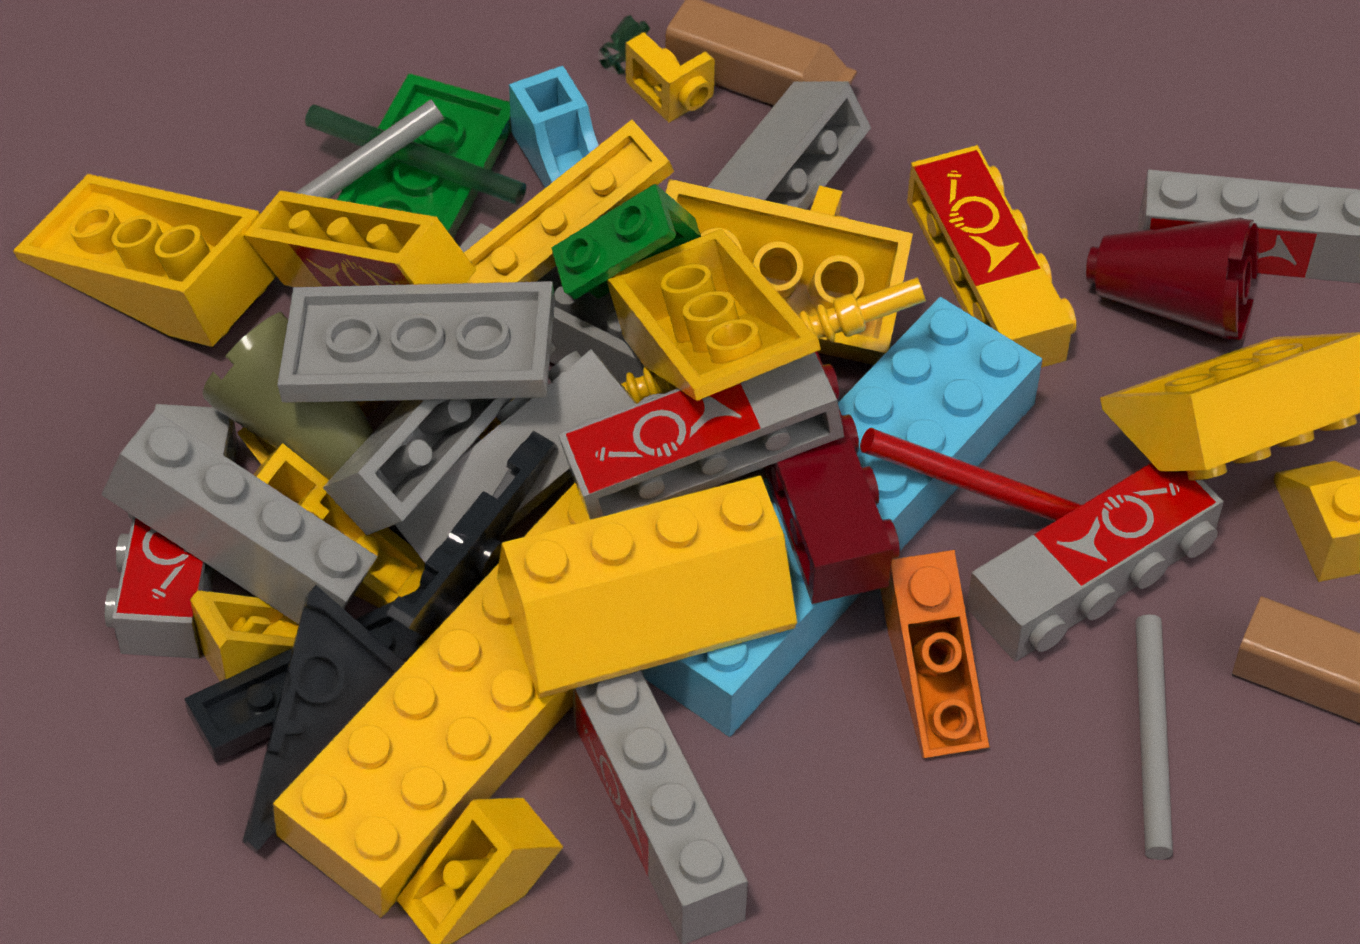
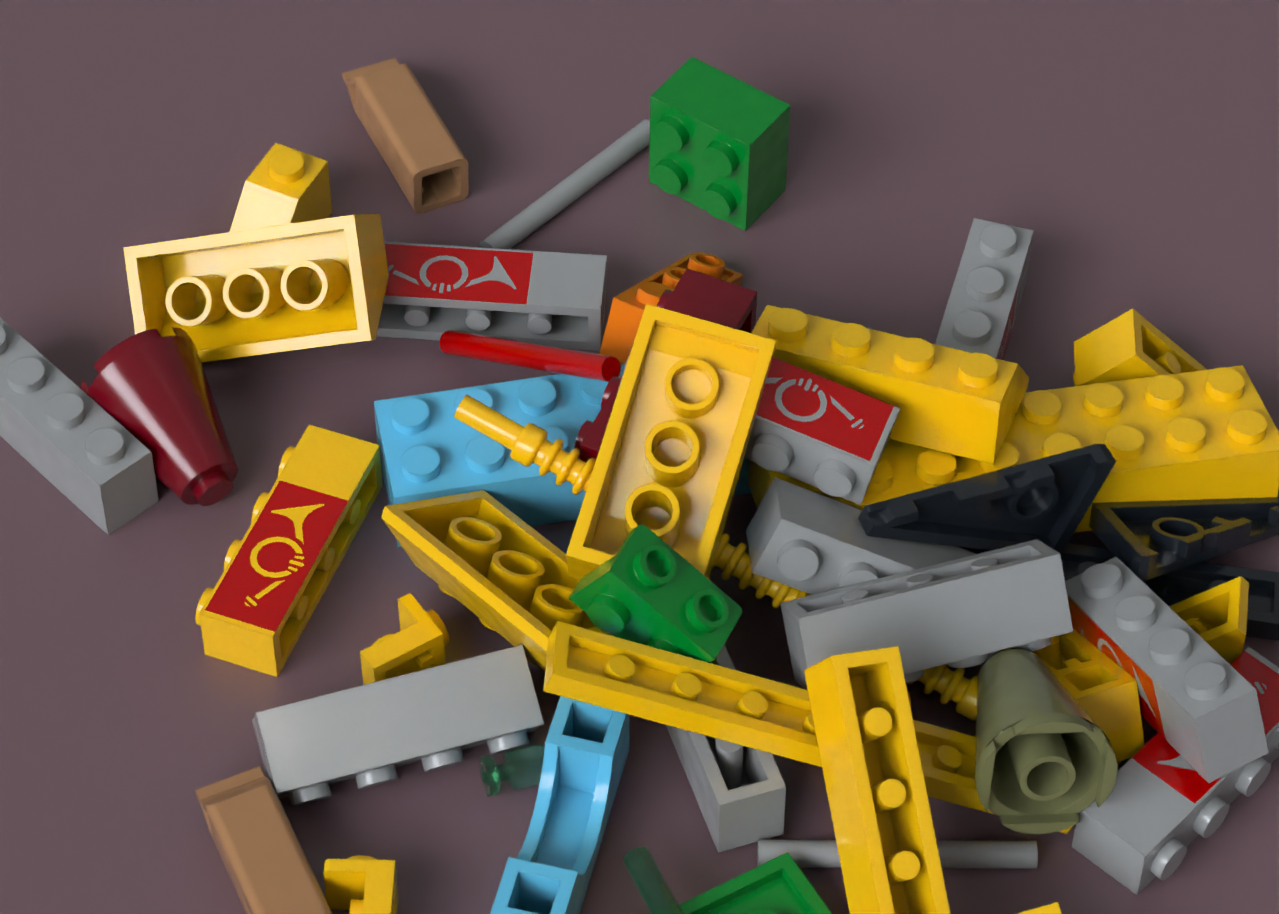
camera: 140 degrees left, 5 degrees down
light grey plate [277,281,555,403] -> none
none -> green brick [649,56,791,231]

